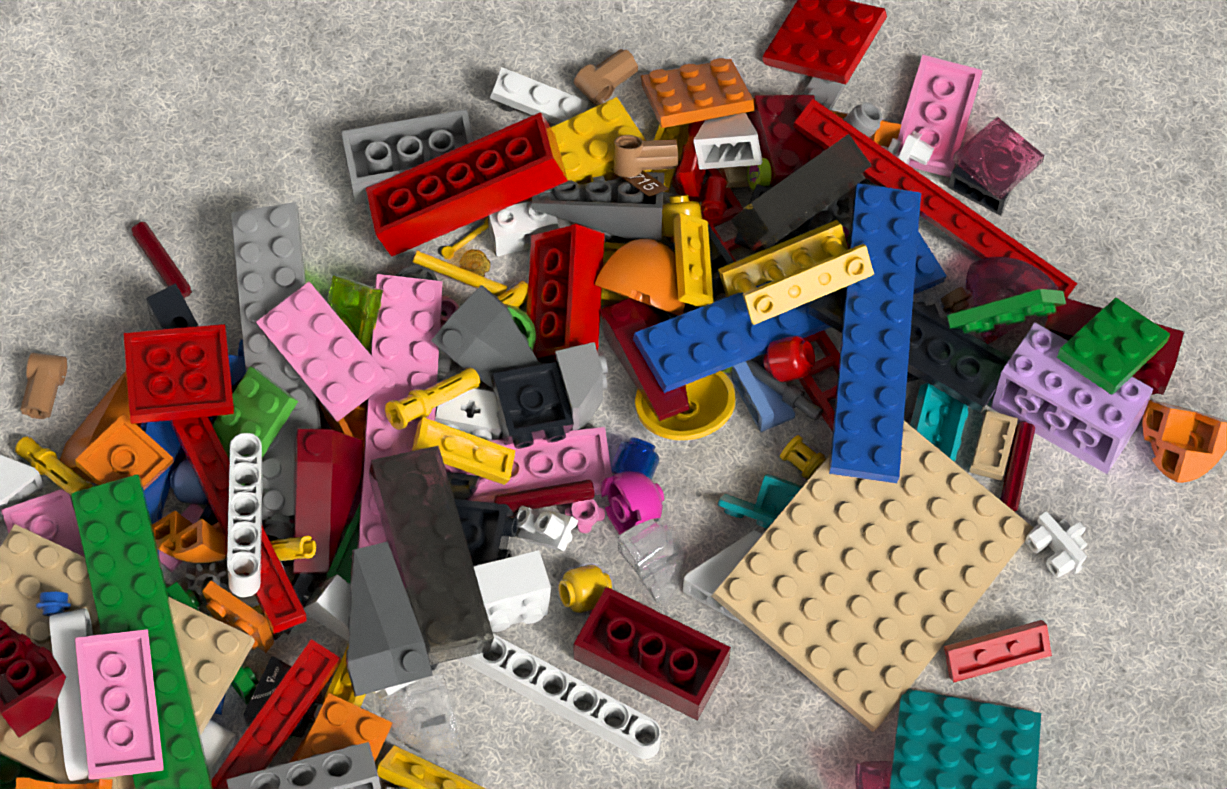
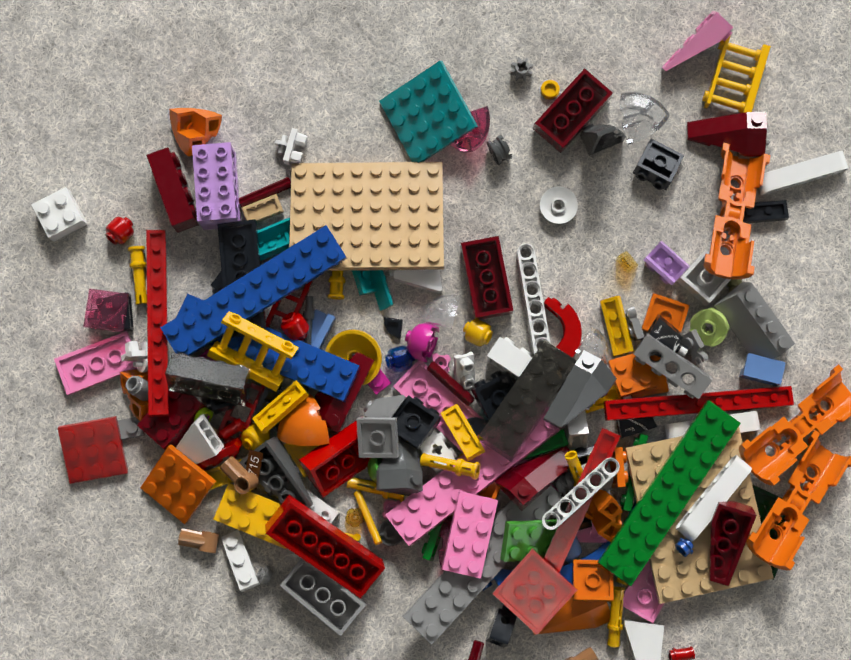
camera: 130 degrees left, 20 degrees up
bright pink plate [75,629,163,780] -> none
clear neon green wing [327,275,383,353] -> none
medium nougat plate [940,287,972,314] -> none
plate [944,620,1052,683] -> none
green plate [947,289,1066,334] -> none
clear pink brick [965,257,1058,344] -> none
green plate [1057,297,1170,395] -> none
none -> white brick [31,187,88,242]
none -> red head [105,217,134,245]
none -> yellow pin [128,246,147,305]
none -> light grey plate [257,565,273,585]
none -> light grey plate [356,417,399,458]
none -> dark pink plate [368,369,391,395]
none -> black tile [384,317,403,339]
none -> red arch [543,297,582,365]

